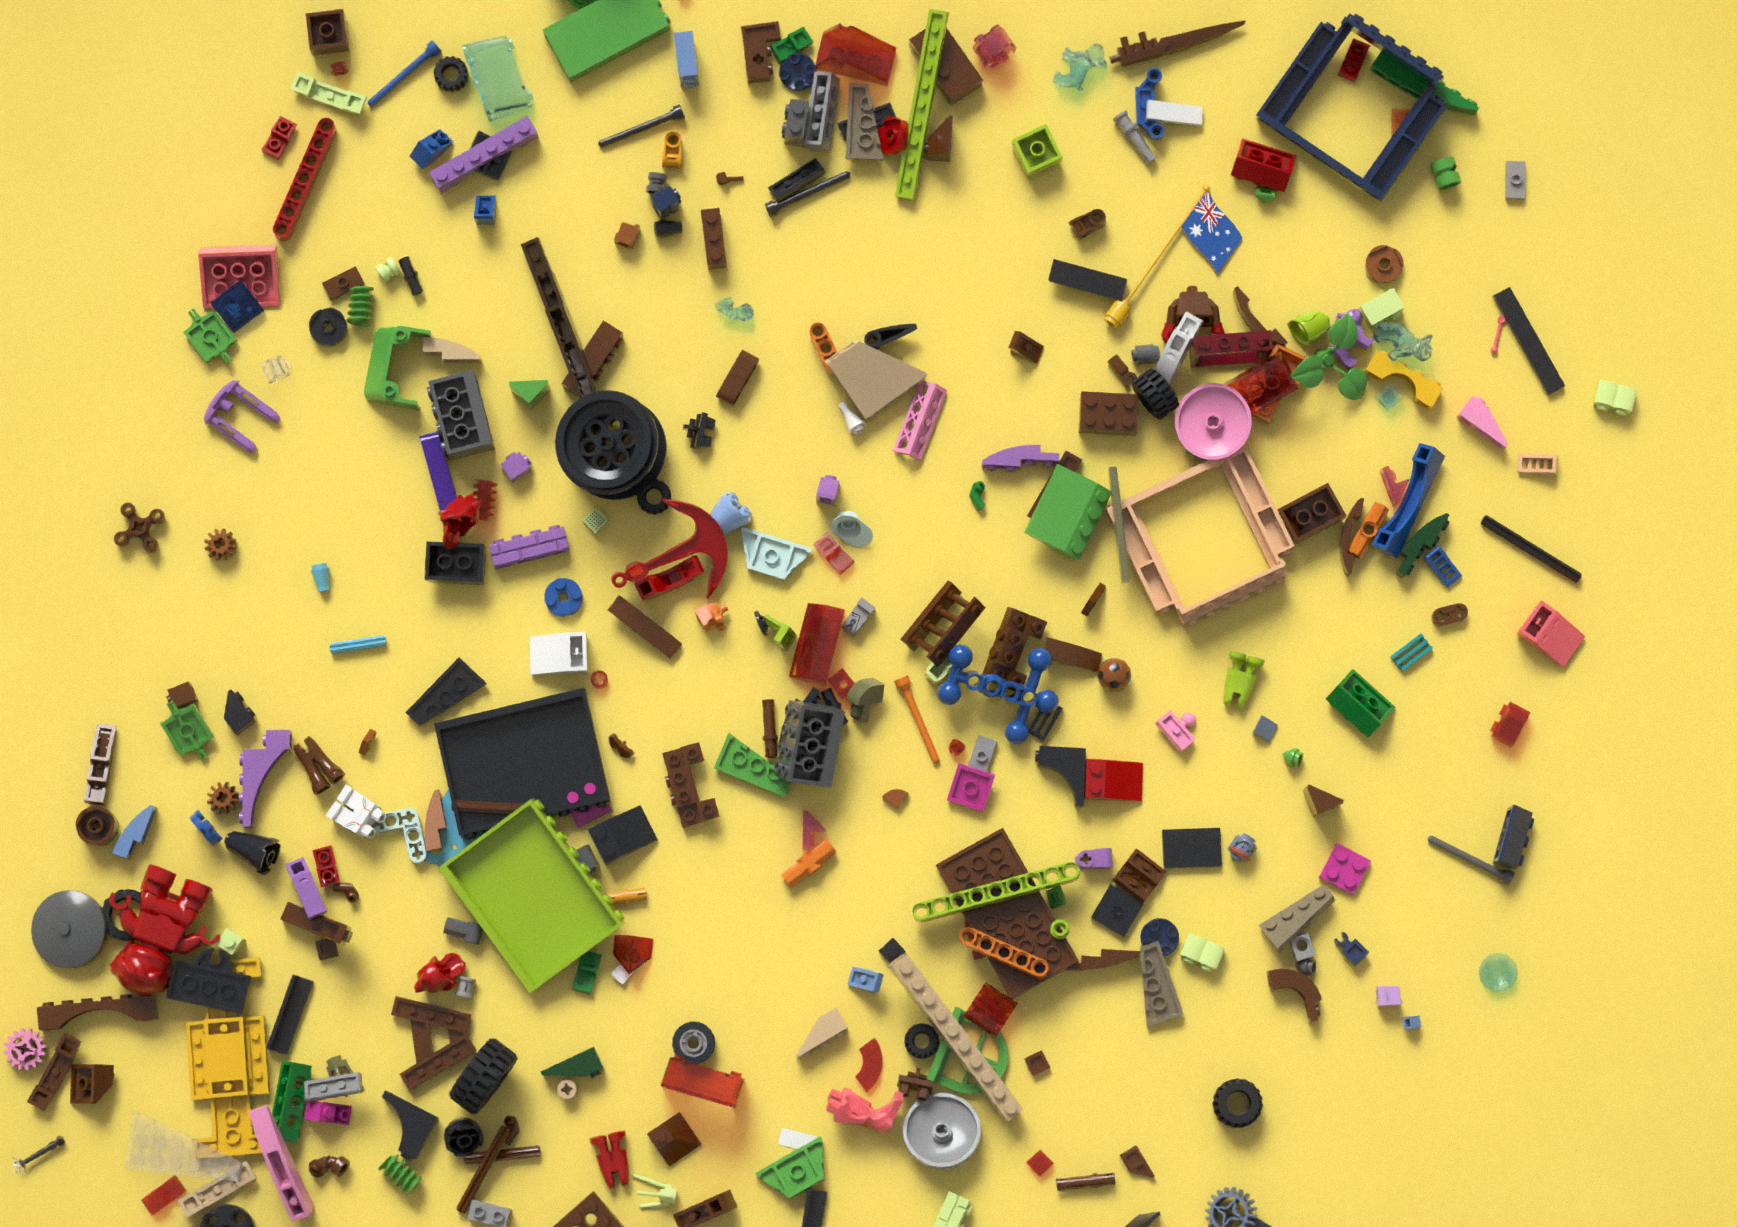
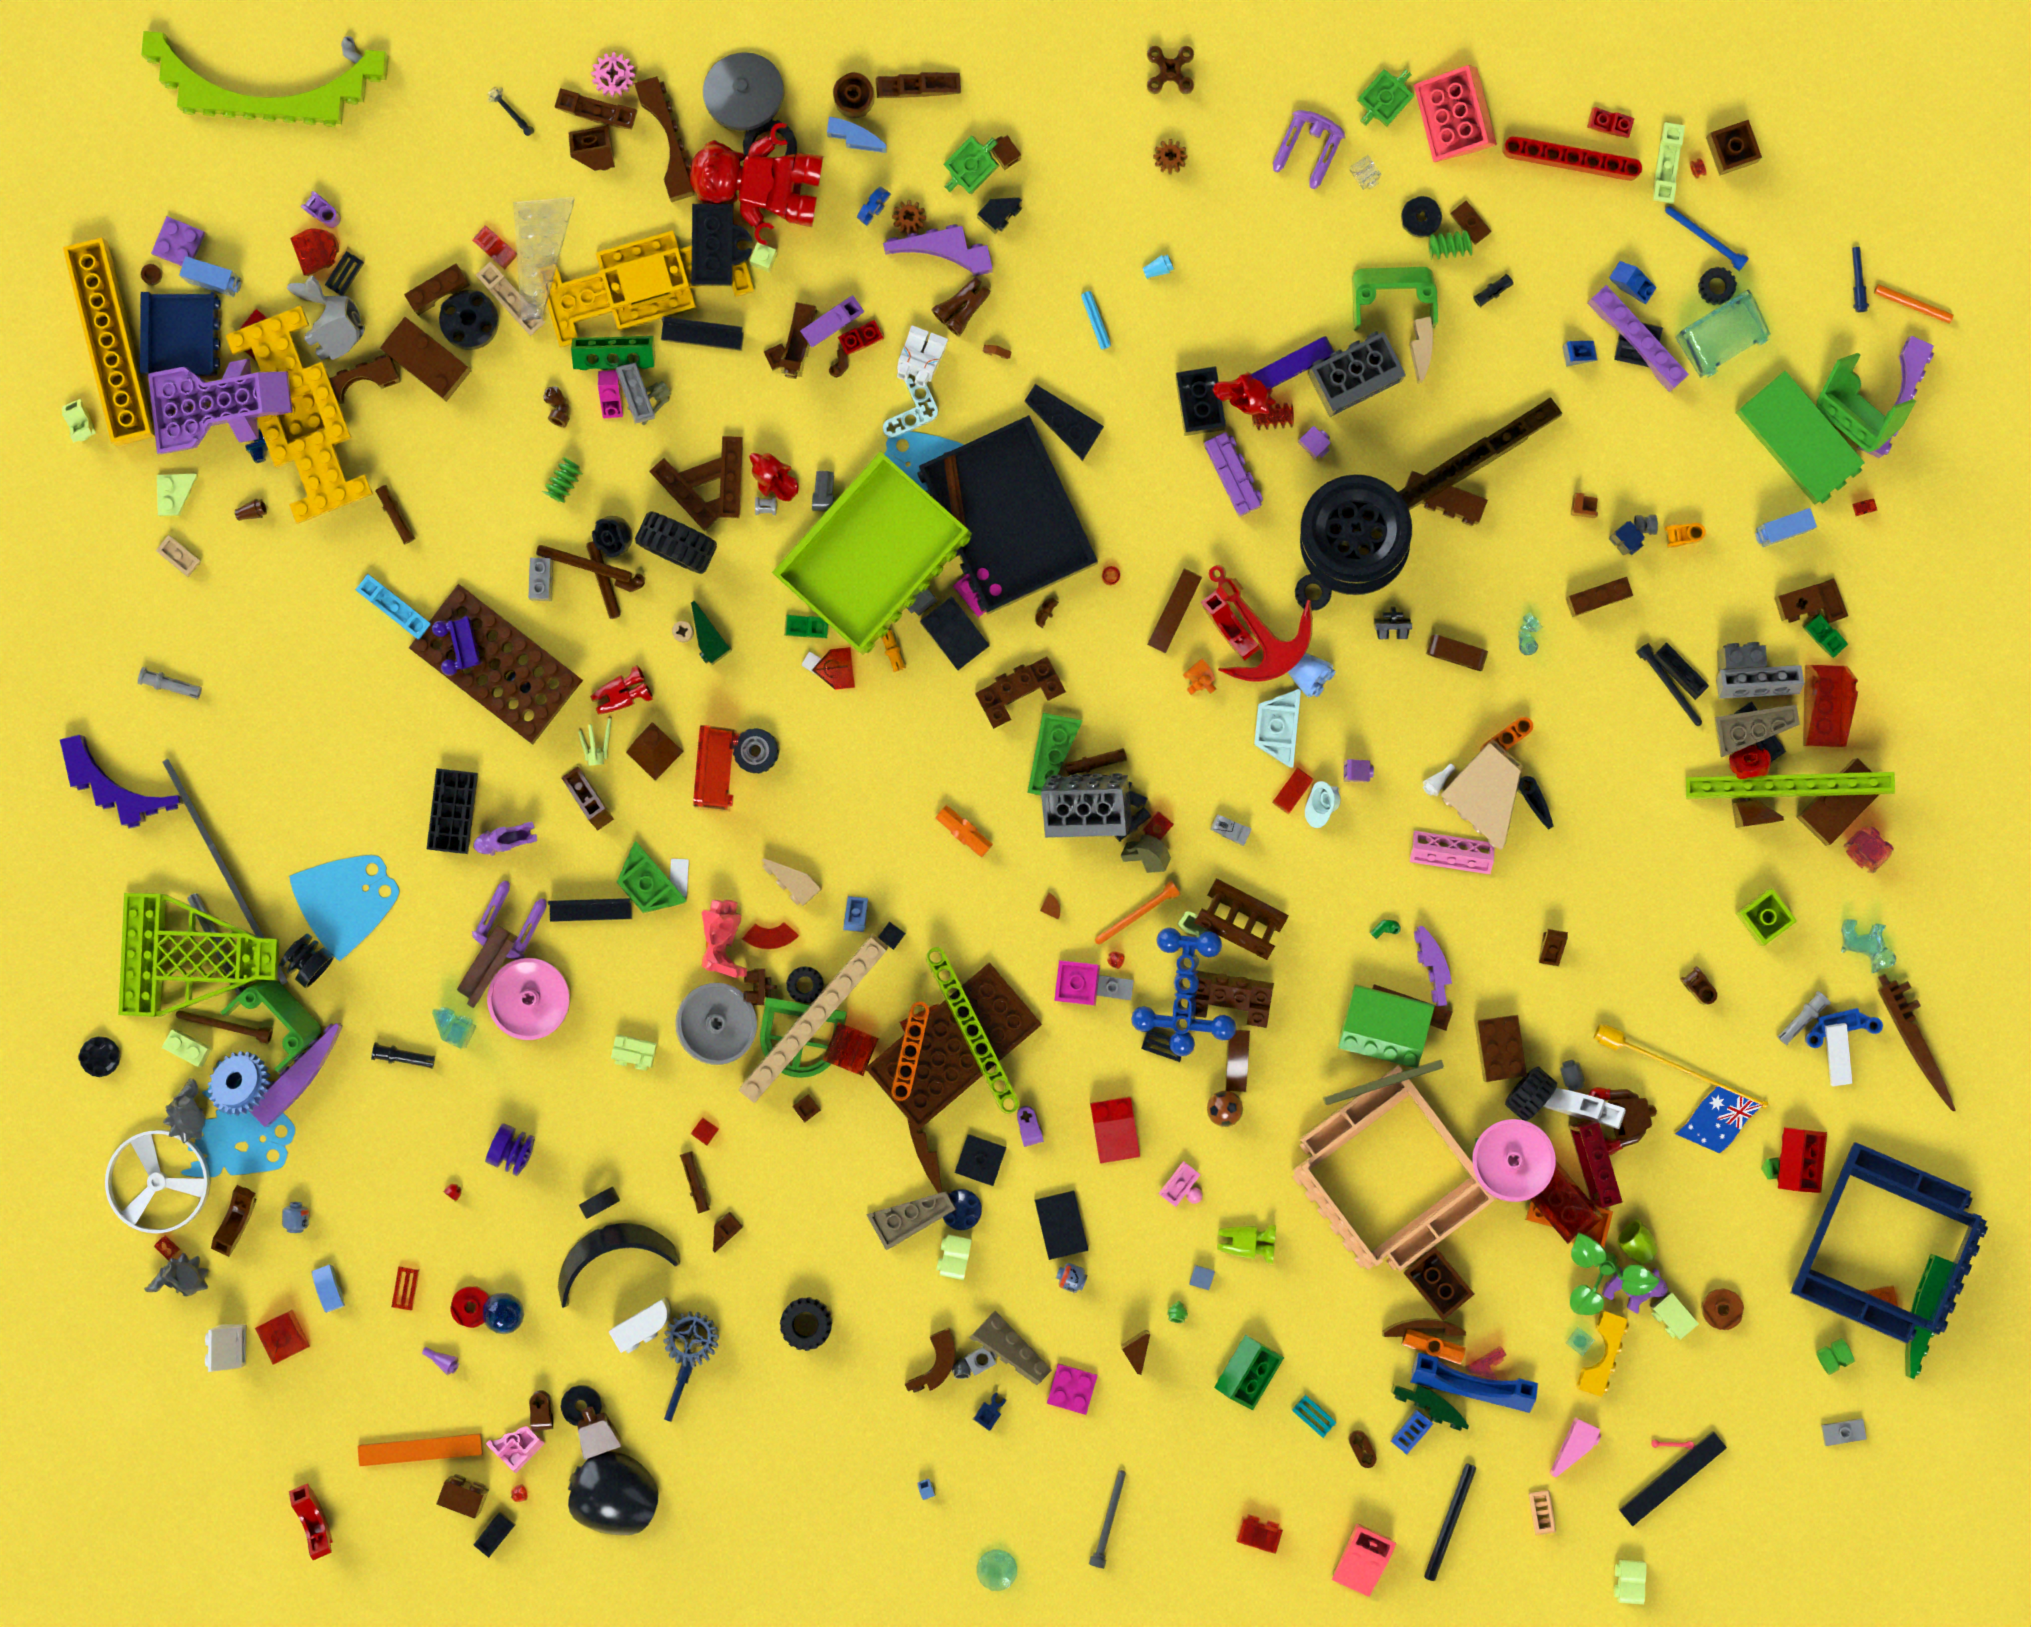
camera: 80 degrees right, 5 degrees up
clear blue tile [210,280,264,333] -> none
black cone [224,831,281,875] -> none
bright pink slope [249,1105,314,1222] -> none
yellowish green wheel [375,257,401,283] -> none
black arch [382,1090,439,1161] -> none
nougat slope [425,789,447,852] -> none
bright green slope [509,380,550,410] -> none
white slope [529,632,588,675] -> none
blue plate [544,578,583,617] -> none
yellowish green slope [582,508,609,534] -> none
black piece [598,104,685,147] -> none
black cone [654,219,682,238] -> none
reddish brown hand [716,172,744,185] -> none
lime piece [754,610,797,651] -> none
dark blue dish [779,53,817,91] -> none
clear red slope [789,603,845,686] -> none
clear pink slope [802,810,826,851] -> none
black arch [1035,746,1086,807] -> none
bright green slope [1046,886,1066,909] -> none
black panel [1048,259,1127,301] -> none
lime plate [1050,920,1070,939] -> none
reddish brown tile [1081,582,1106,616] -> none
reddish brown bar [1107,354,1137,387] -> none
reddish brown slope [1112,848,1167,904] -> none
reddish brown slope [1233,286,1288,347] -> none
red slope [1338,38,1370,82] -> none
clear light blue animal [1373,322,1433,361] -> none
lavender panel [1376,986,1402,1006] -> none
slope [1492,804,1534,870] -> none

